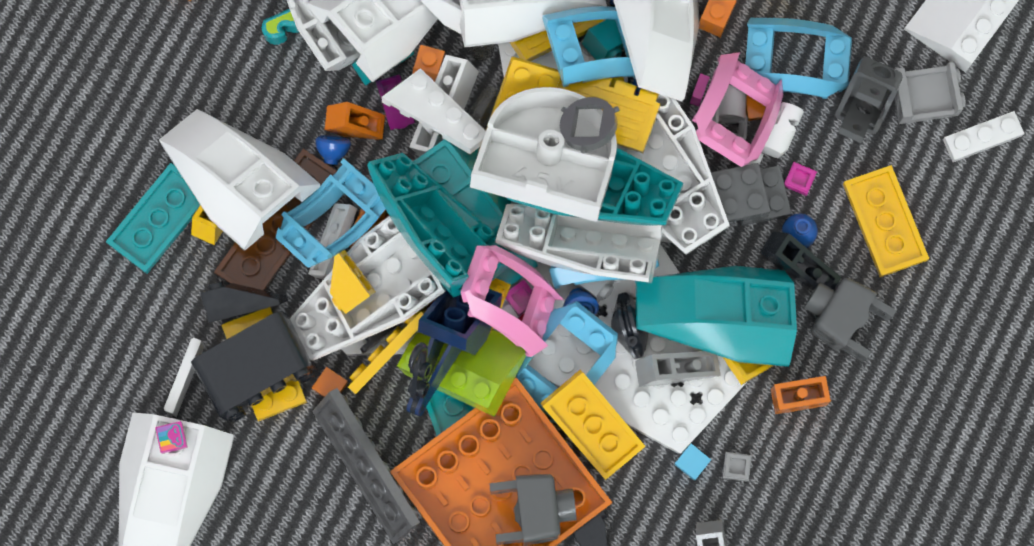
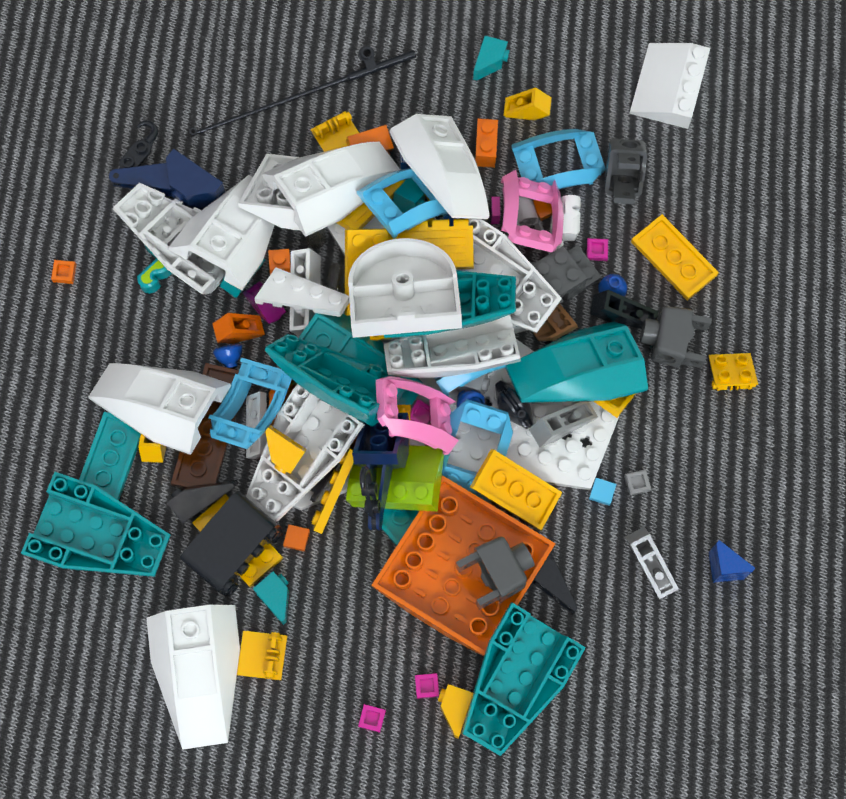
camera: 20 degrees left, 5 degrees down
tile [155,421,188,454] -> none
white tile [164,338,205,417] -> none
flat silver plate [312,388,420,544] -> none
dark grey piece [560,97,620,154] -> none
orange brick [770,376,831,415] -> none
light grey panel [894,61,966,124] -> none
white plate [943,111,1024,162] -> none
none -> teal wedge [21,472,171,577]
none -> yellow hinge [237,631,287,680]
none -> teal slope [253,571,289,625]
none -> medium nougat slope [533,303,578,341]
none -> yellow hinge [708,353,758,391]

